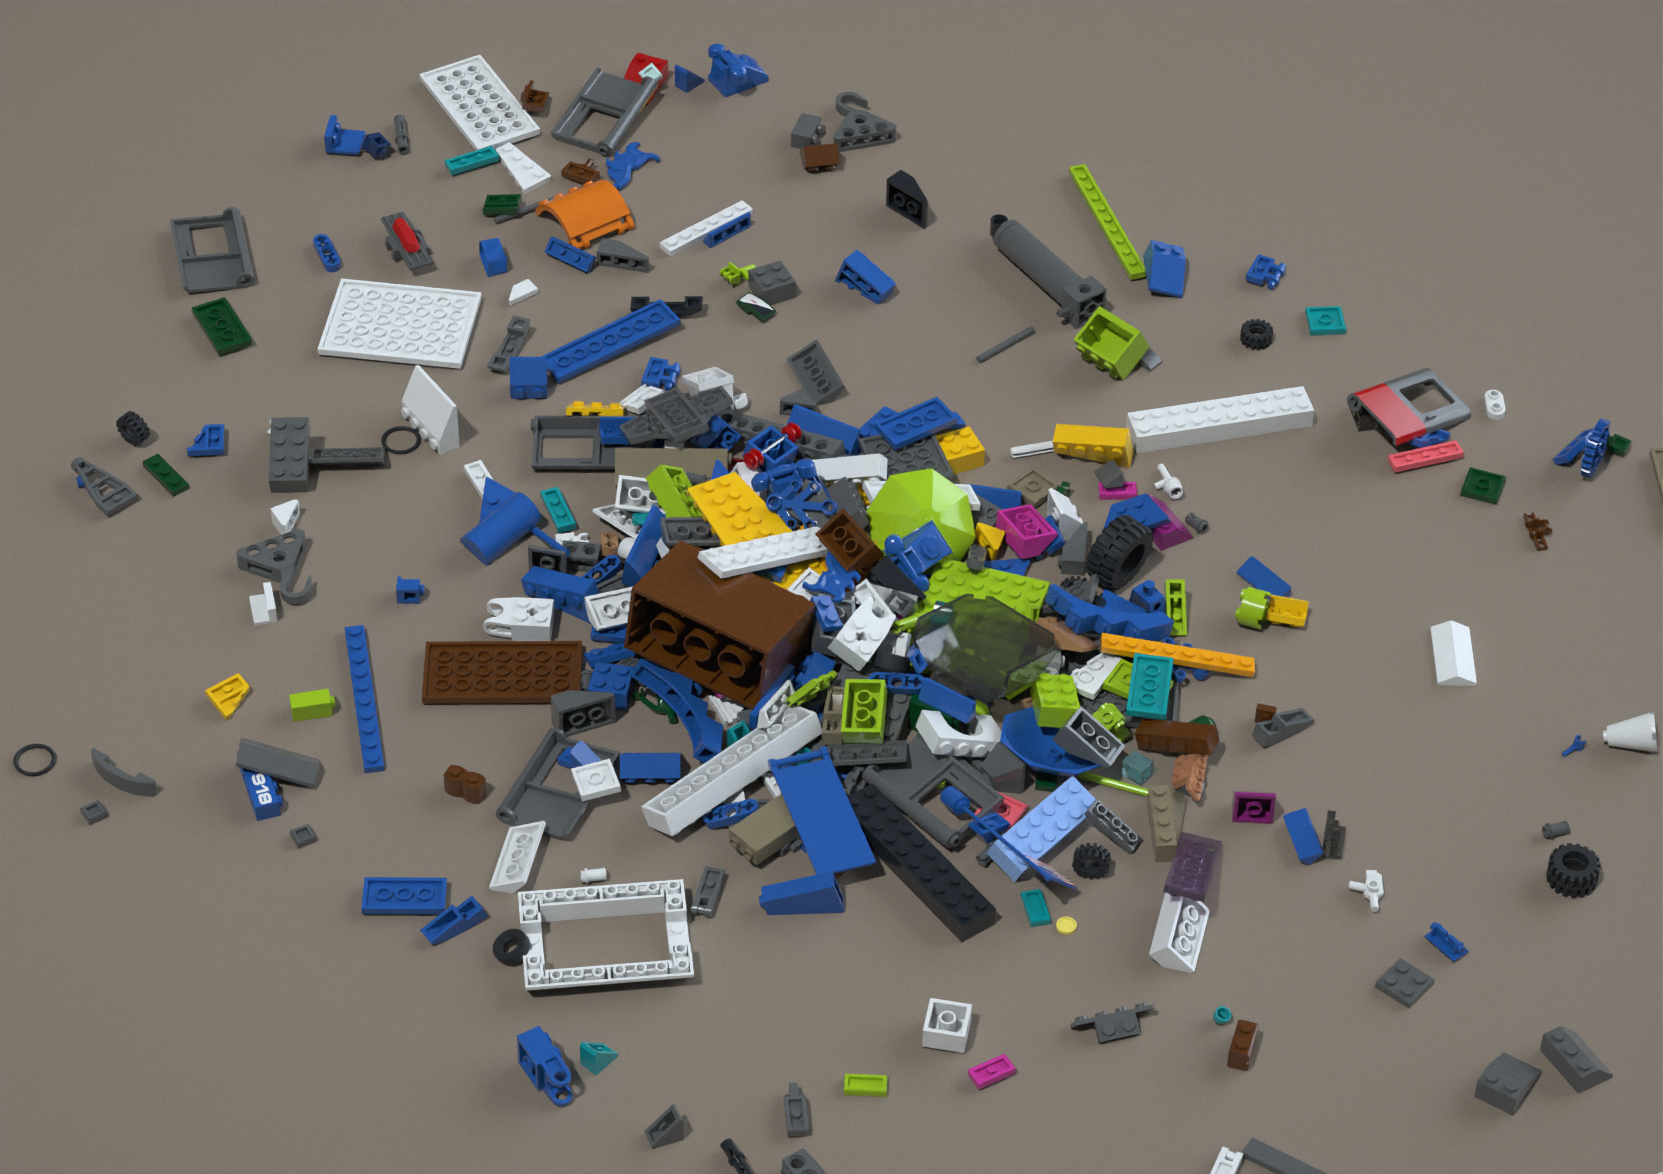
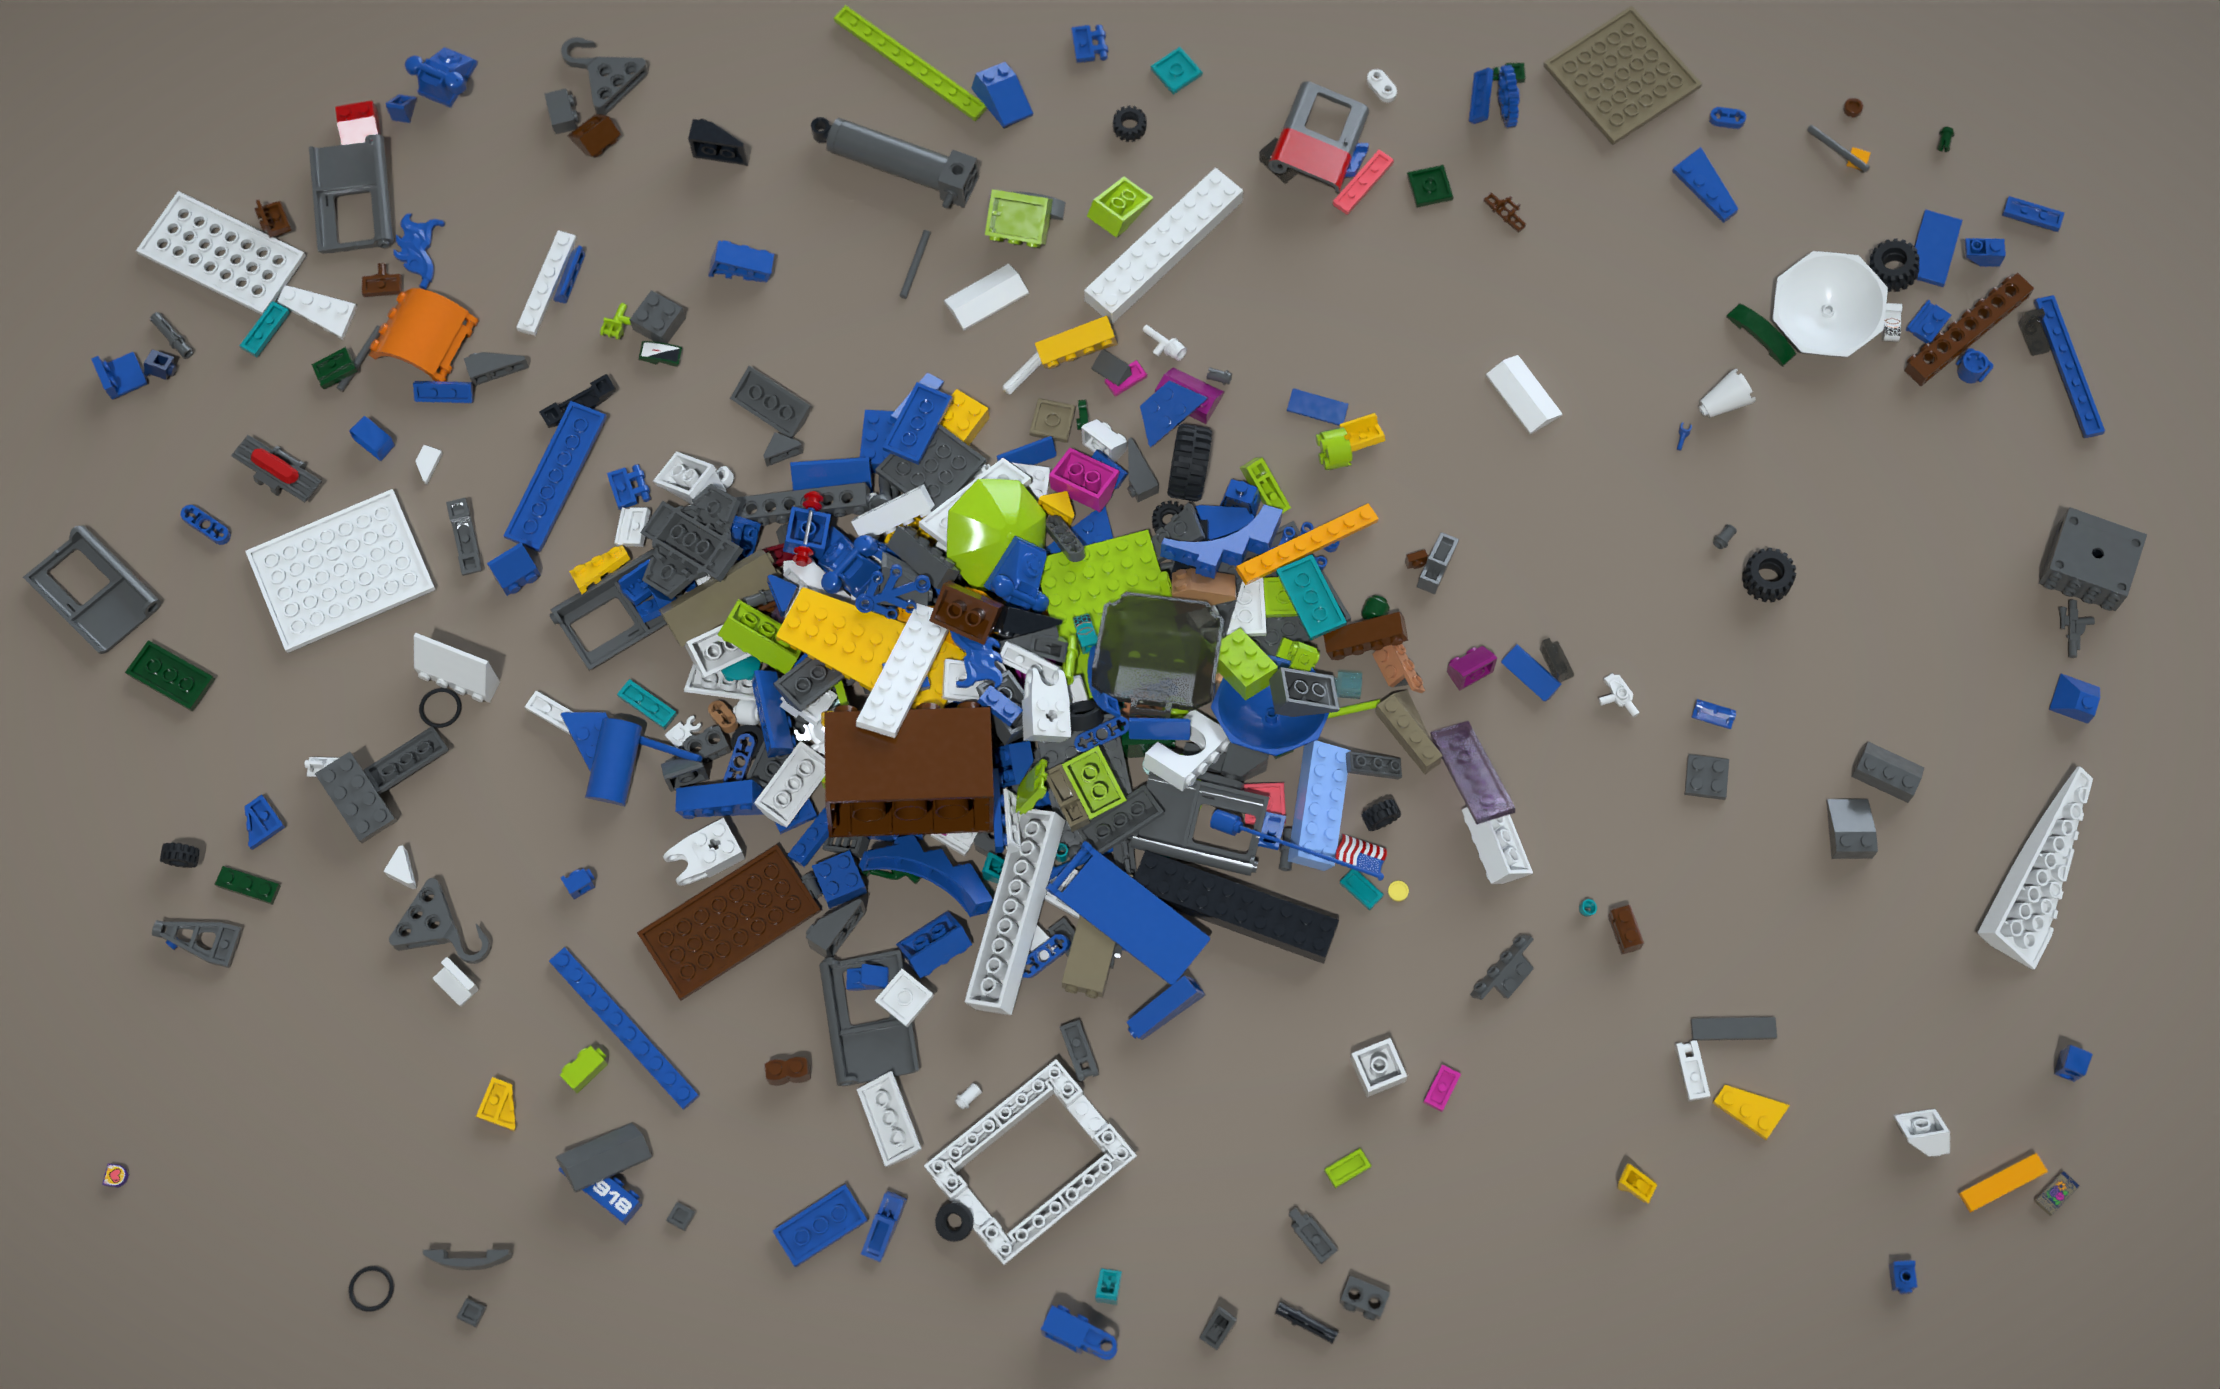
camera: 30 degrees left, 25 degrees up
light aqua tile [639,63,663,82] -> none
none -> blue slope [636,587,676,623]
none -> white slope [944,264,1029,330]
none -> lime slope [1087,177,1154,238]

